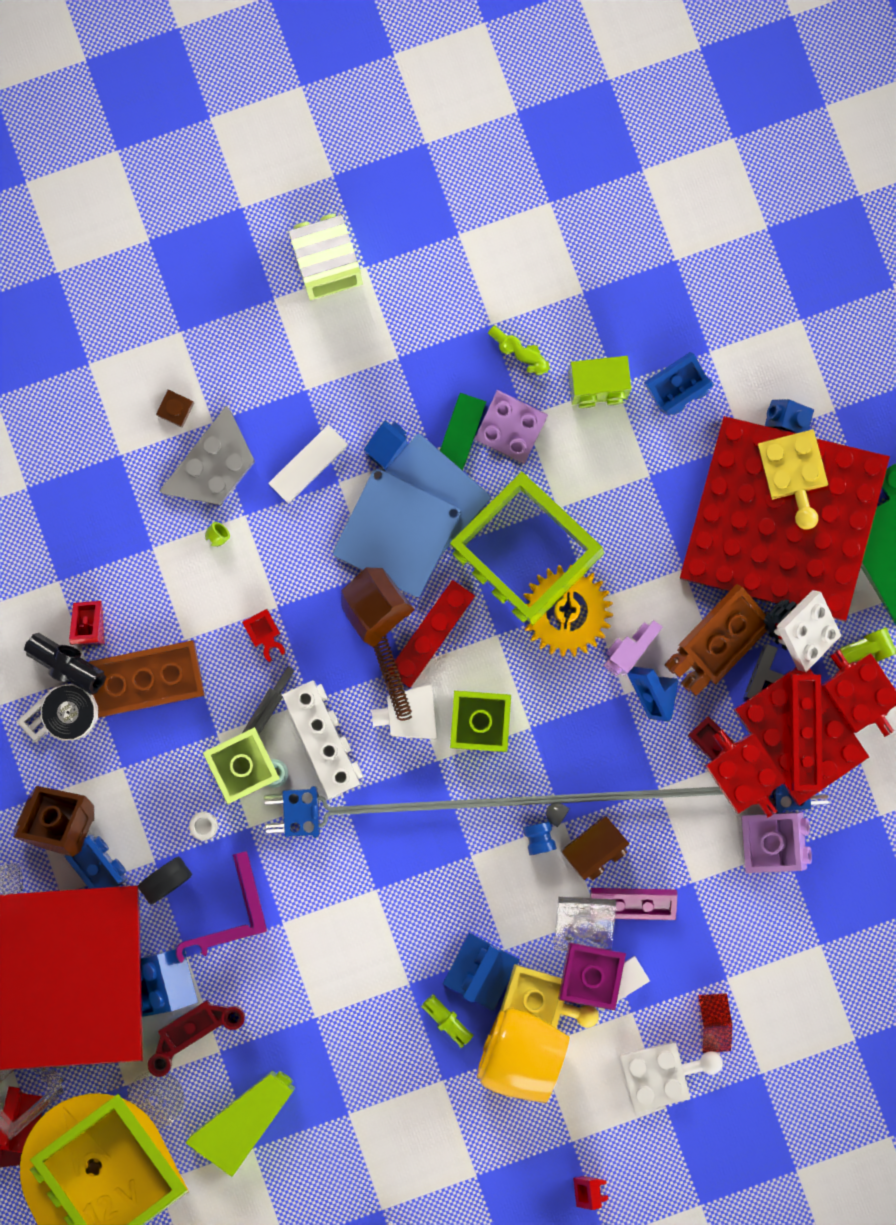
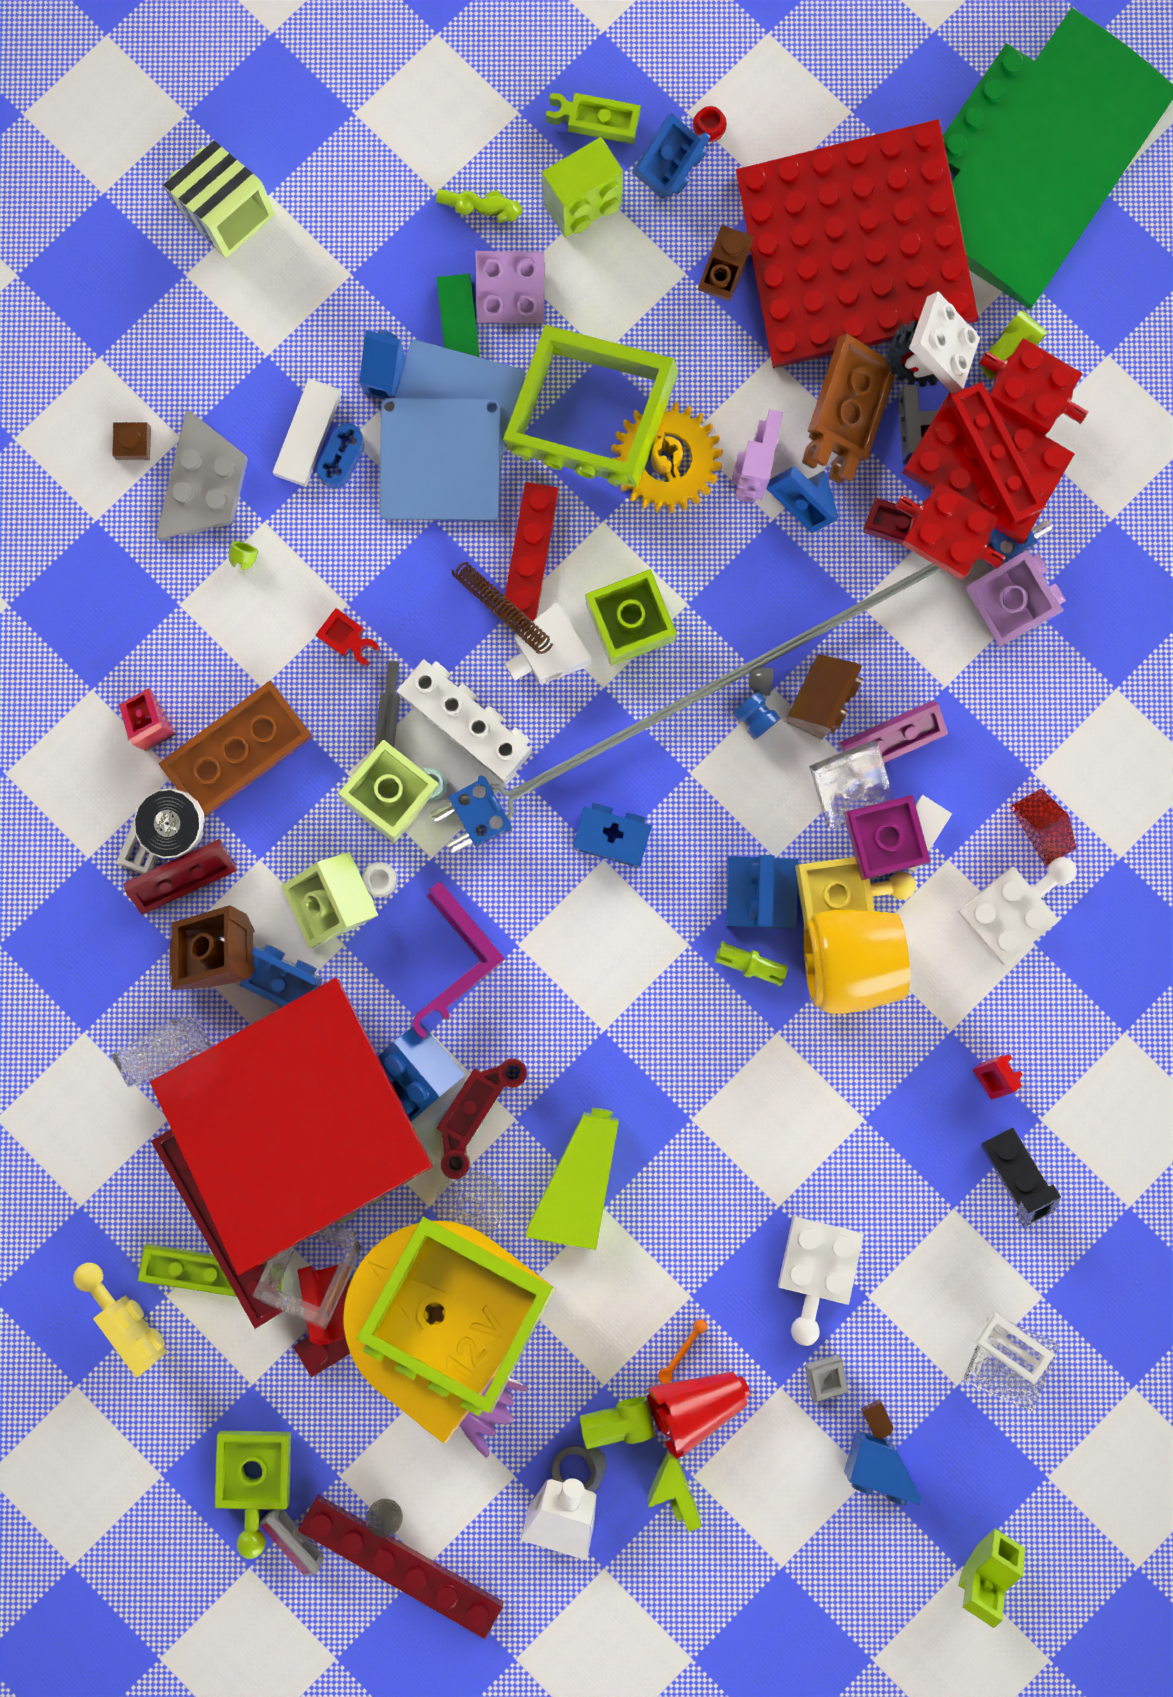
camera: 25 degrees left, 0 degrees up
black piece [24,633,106,695] -> none
black tyre [138,857,192,904] -> none
reddish brown slope [341,567,415,648] -> none
light yellow plate [758,429,828,530] -> none
blue bracket [765,399,814,434] -> none
none -> dark red plate [124,839,237,915]
none -> yellowish green slope [281,852,378,949]
none -> blue beam [317,423,365,489]
none -> lime plate [546,93,641,144]
none -> blue brick [573,803,652,868]
none -> red plate [693,106,727,142]
none -> reddish brown slope [698,225,754,302]

